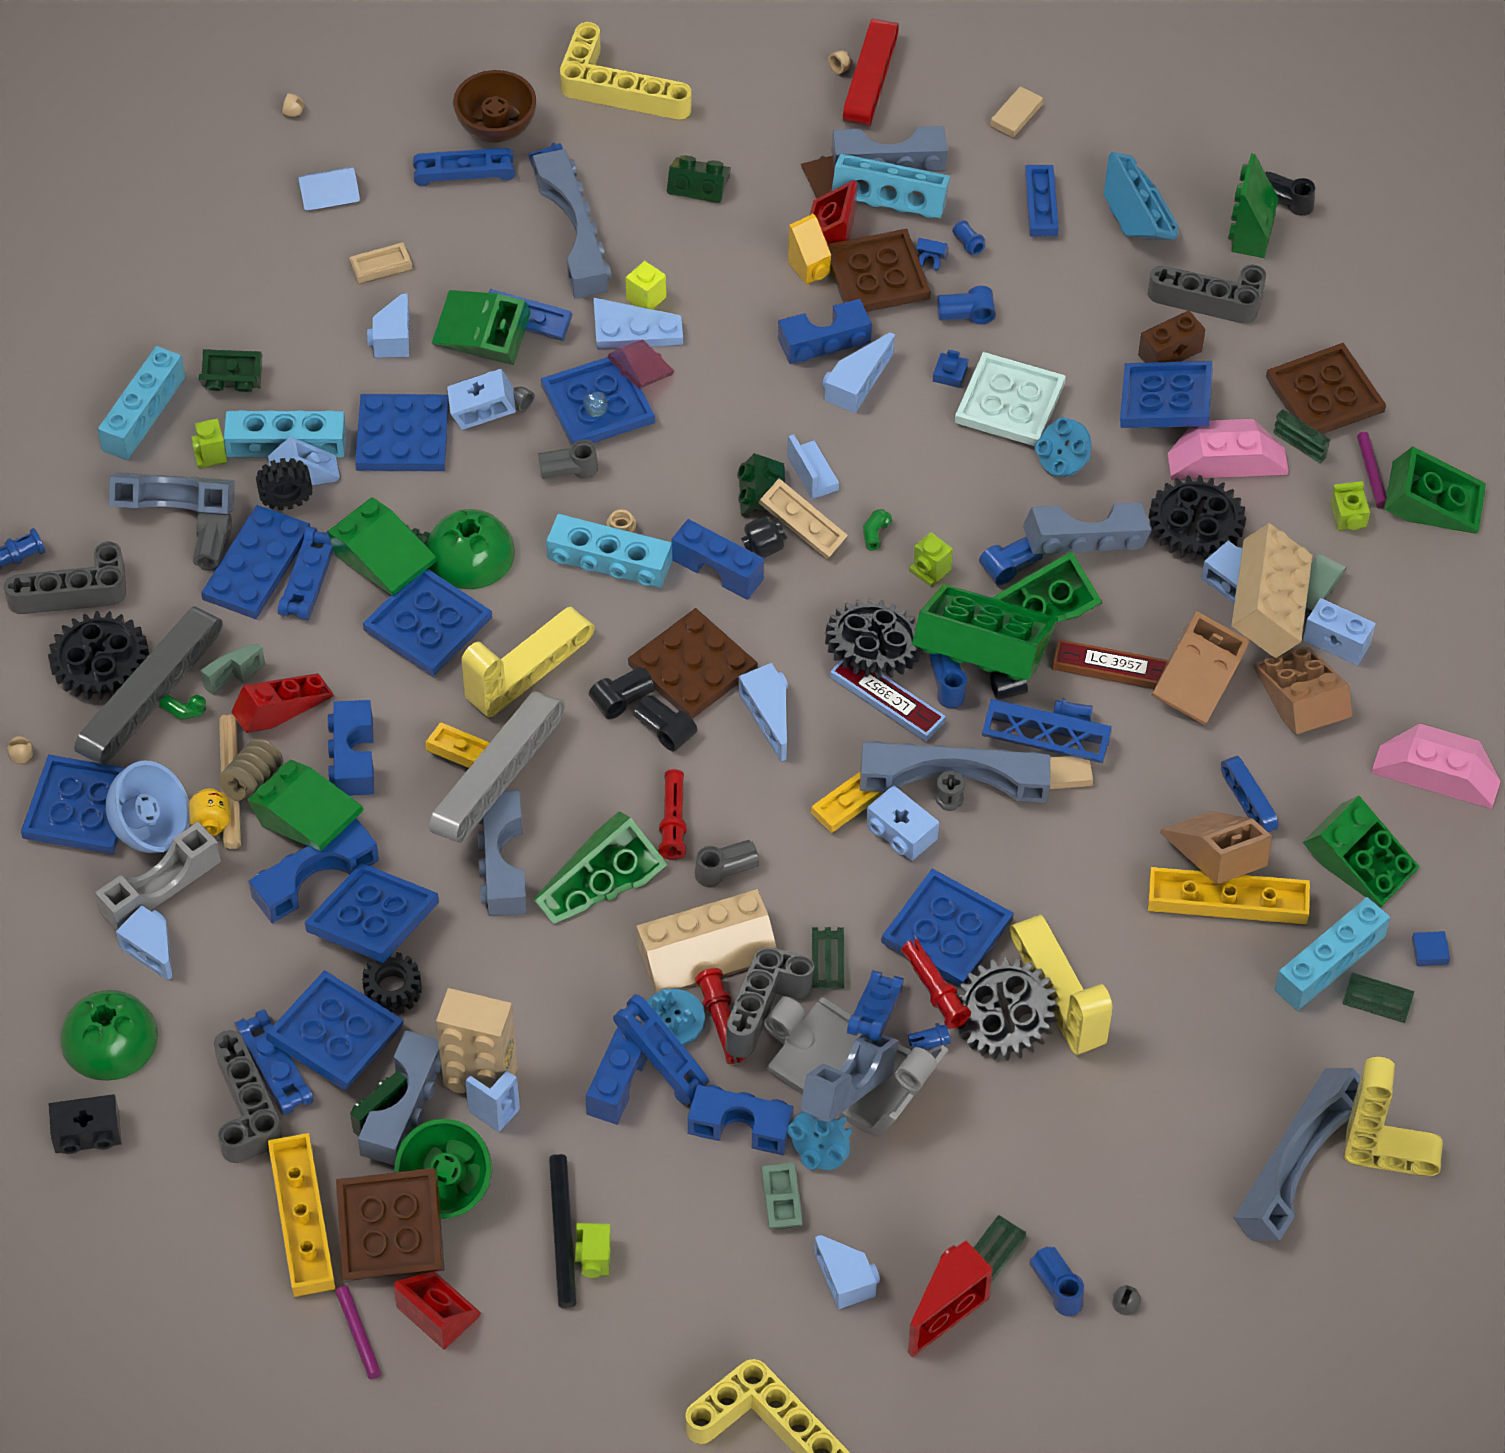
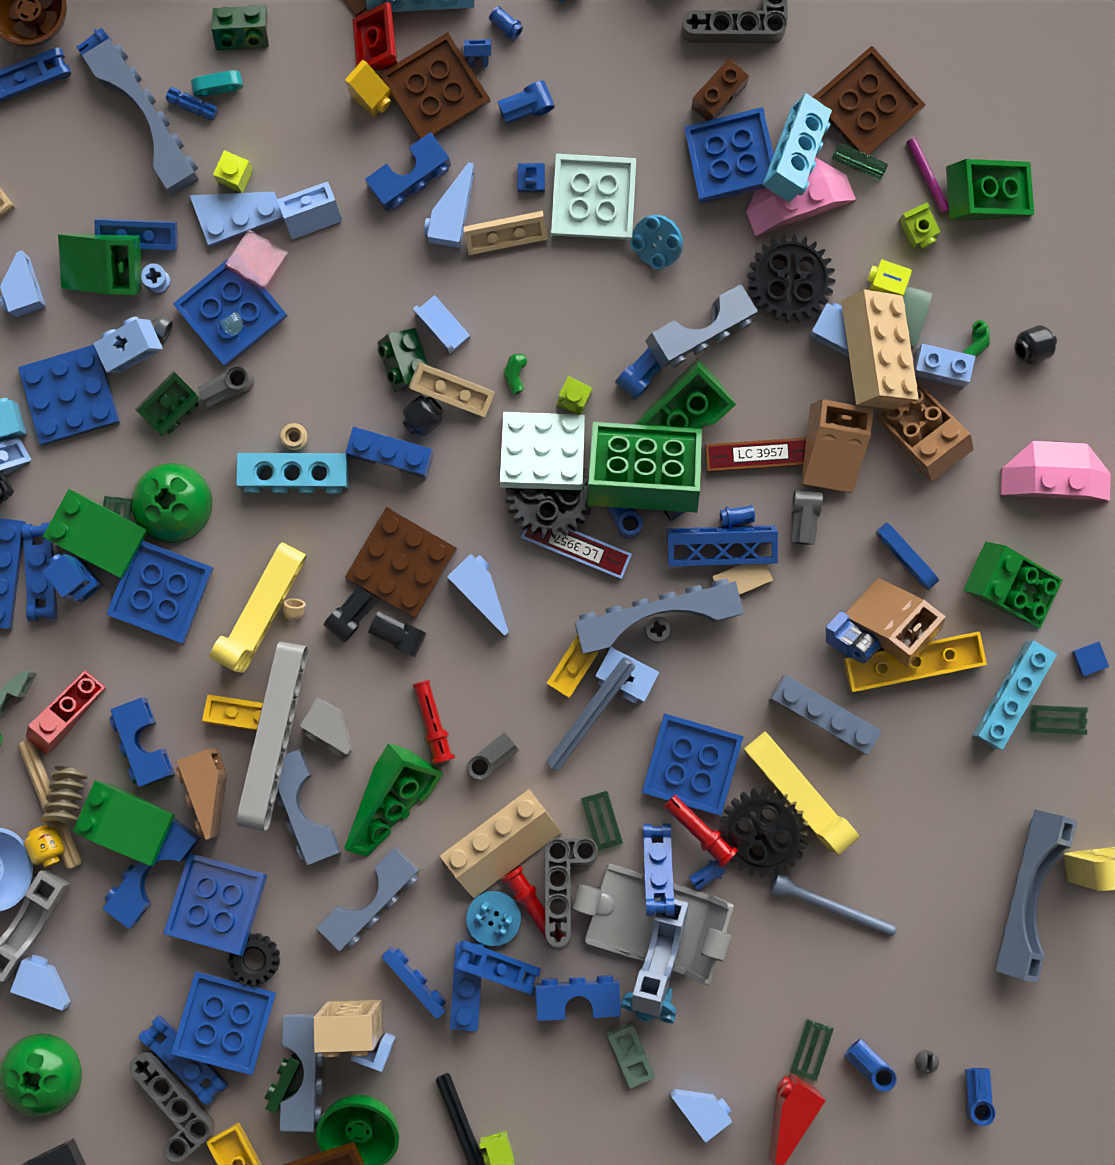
camera: 15 degrees left, 30 degrees up
none -> blue arch [42,554,103,603]
none -> dark green bracket [135,371,200,436]
none -> light blue bush [141,264,170,293]
none -> blue axle [166,87,218,121]
none -> medium nougat slope [175,748,227,840]
none -> teal beam [191,71,243,97]
none -> light blue panel [277,182,342,239]
none -> tan hinge [283,598,305,621]
none -> light grey slope [300,698,352,756]
none -> sand blue arch [316,846,419,951]
none -> blue plate [381,946,446,1019]
none -> tan plate [463,211,548,255]
none -> light aqua plate [500,412,585,490]
none -> sand blue axle [546,657,636,771]
none -> medium azure brick [762,93,832,202]
none -> sand blue arch [769,675,882,755]
none -> sand blue piece [770,873,897,936]
none -> dark grey piece [791,489,823,545]
none -> blue leg [826,611,881,663]
none -> neon yellow brick [867,259,912,296]
none -> green arm [963,320,990,358]
none -> blue piece [965,1067,996,1126]
none -> black head [1014,325,1057,365]

